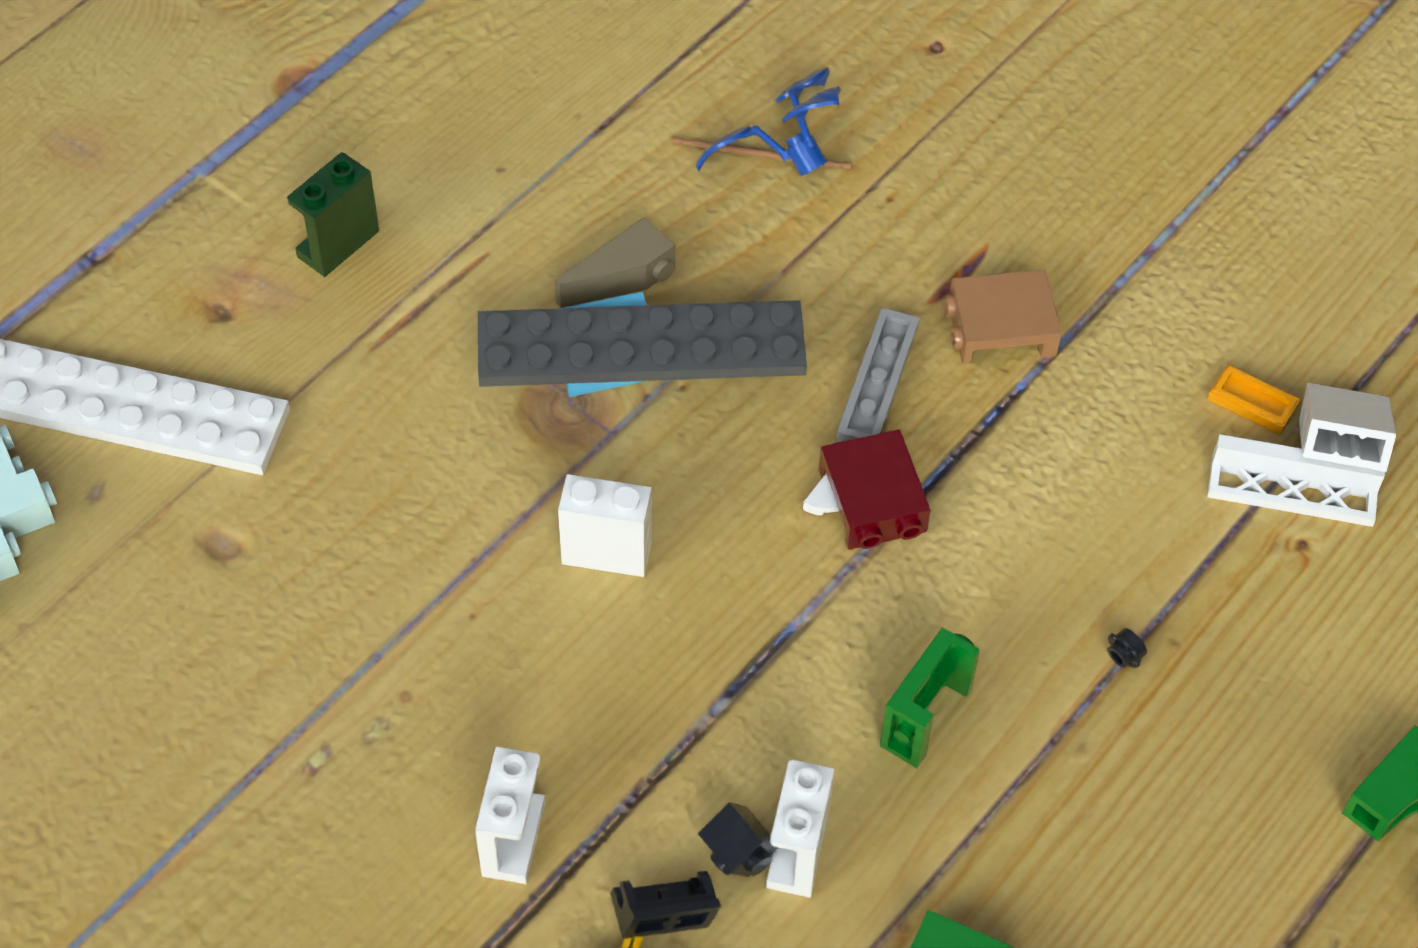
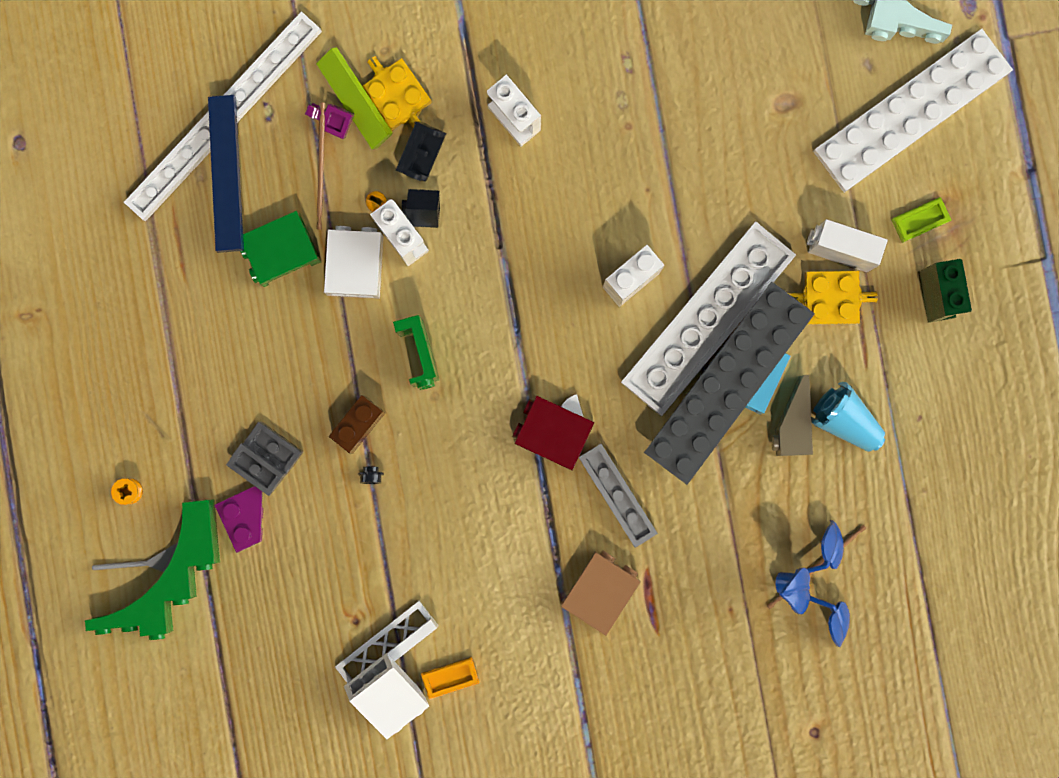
camera: 135 degrees right, 30 degrees up
none -> magenta wing [215,486,263,553]
none -> flat silver slope [226,421,303,496]
none -> white brick [324,226,383,299]
none -> reddish brown brick [328,395,385,454]
none -> light orange hinge [365,191,387,212]
none -> white plate [621,222,796,416]
none -> yellow plate [788,271,878,324]
none -> white brick [807,219,888,272]
none -> medium azure cone [811,382,885,452]
none -> lime tile [891,197,952,243]

